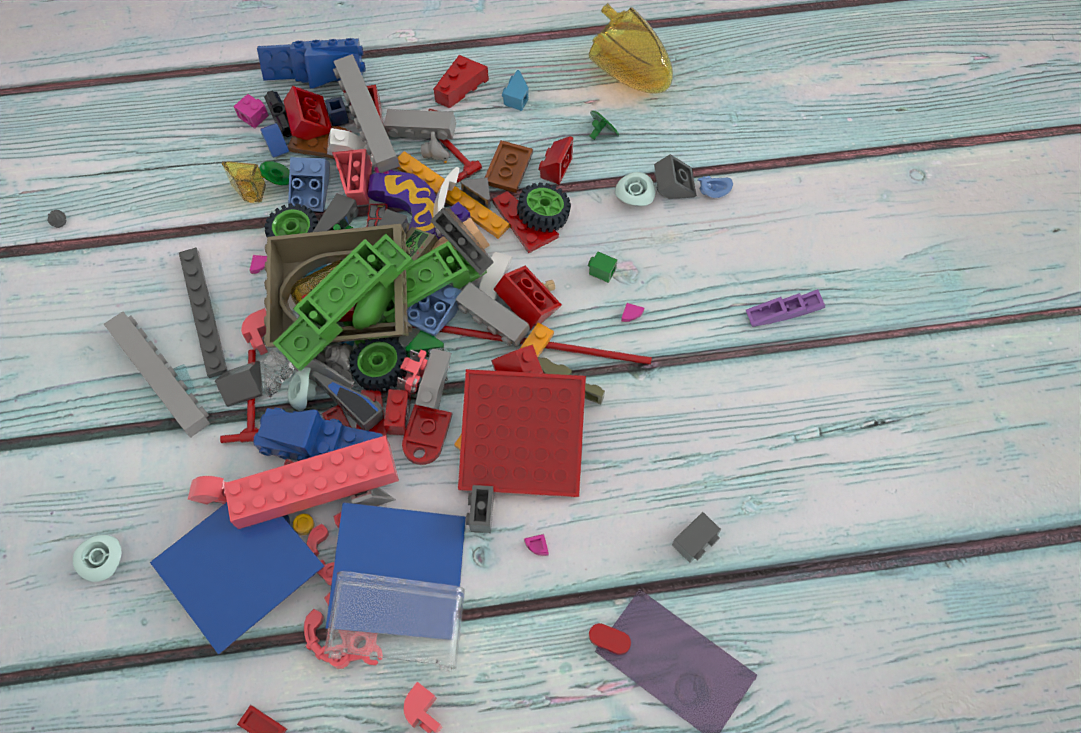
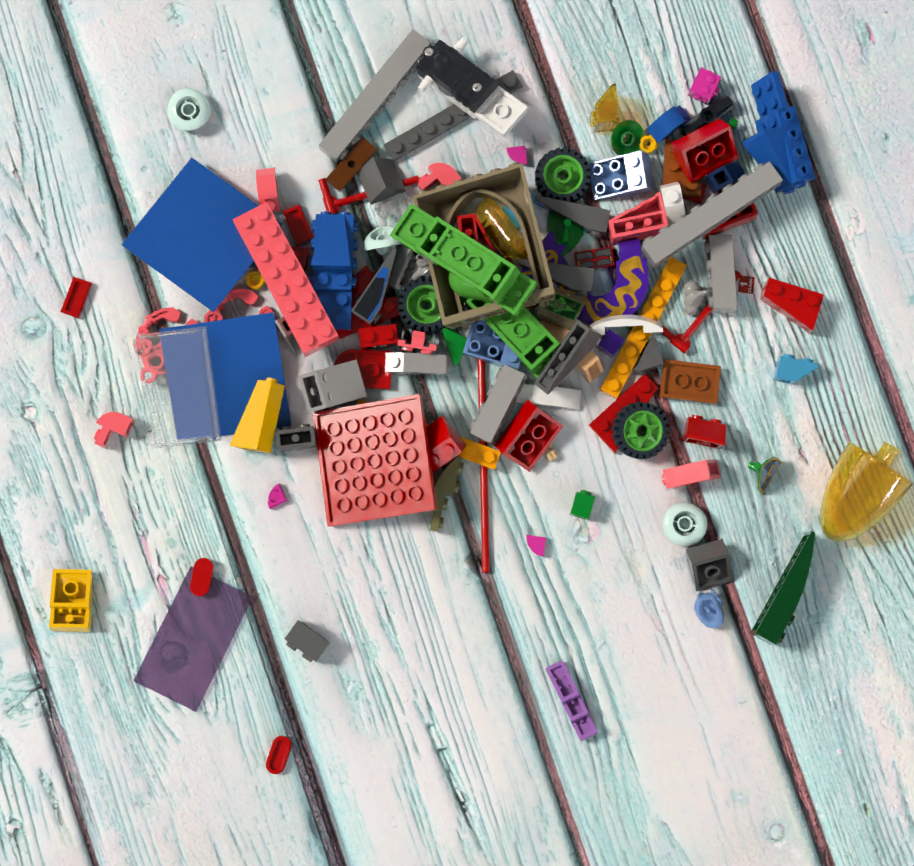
camera: 75 degrees right, 20 degrees up
none -> yellow slope [230,378,285,453]
none -> red tile [266,736,292,774]
none -> red tile [282,204,314,247]
none -> light grey slope [298,359,367,413]
none -> reddish brown tile [326,137,377,192]
none -> piece [416,38,528,138]
none -> yellow plate [639,135,658,153]
none -> coral slope [662,459,721,489]
none -> dark green slope [750,531,815,645]

